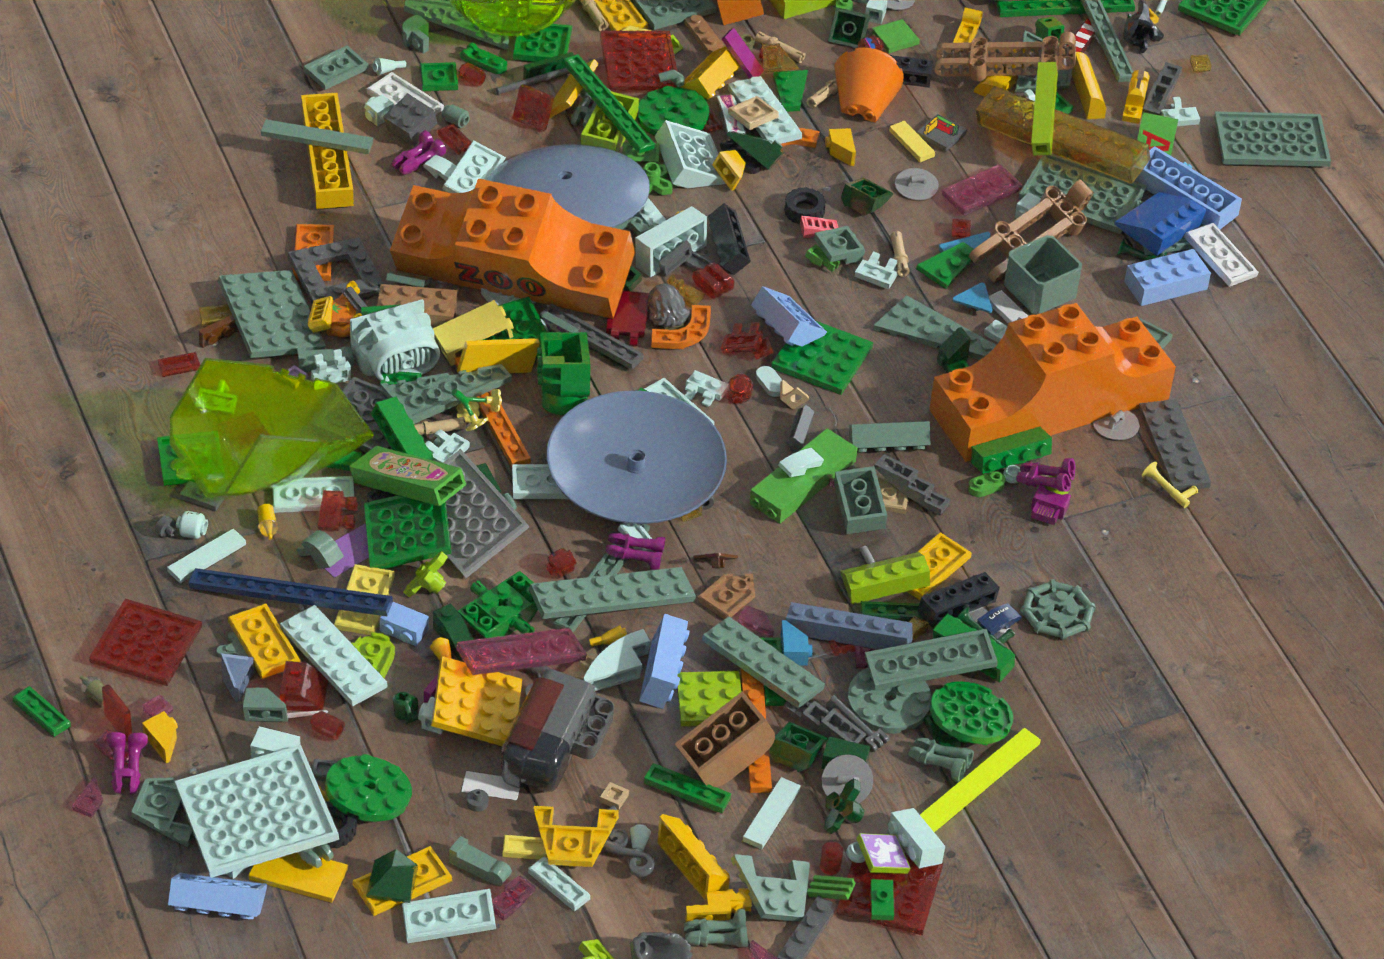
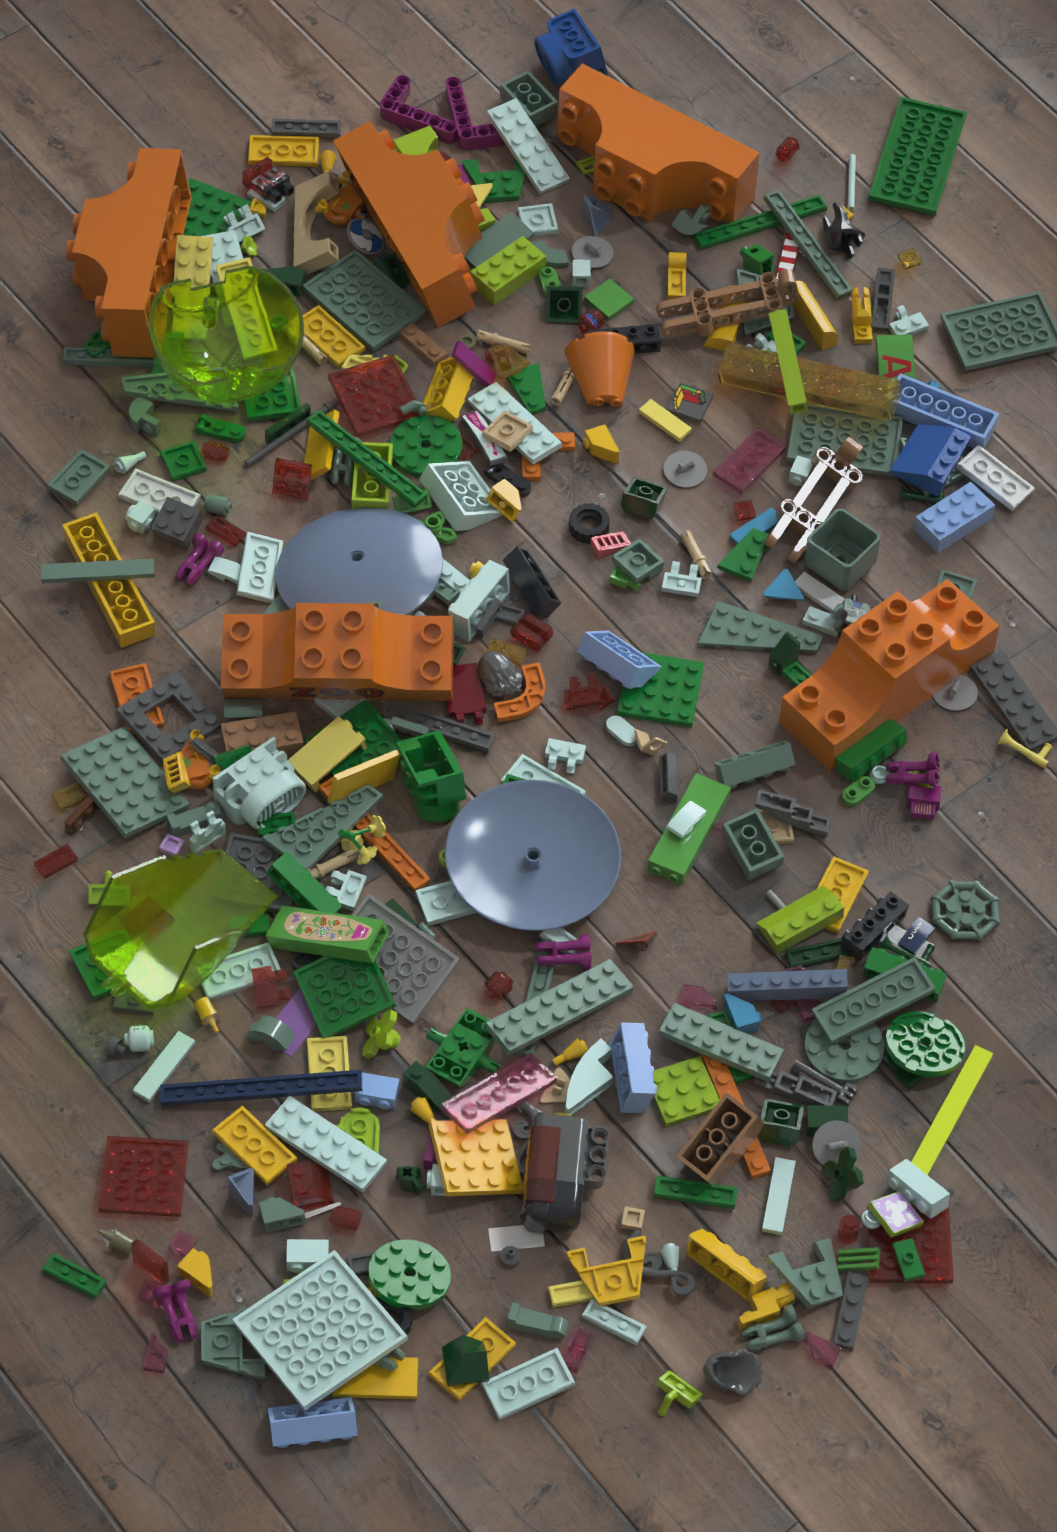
camera: 15 degrees left, 10 degrees up
medium nougat tile [698,574,755,619] -> none
clear red head [726,374,753,404] -> none
dark green slope [727,131,784,169] -> none
sand green piece [908,738,974,783] -> none

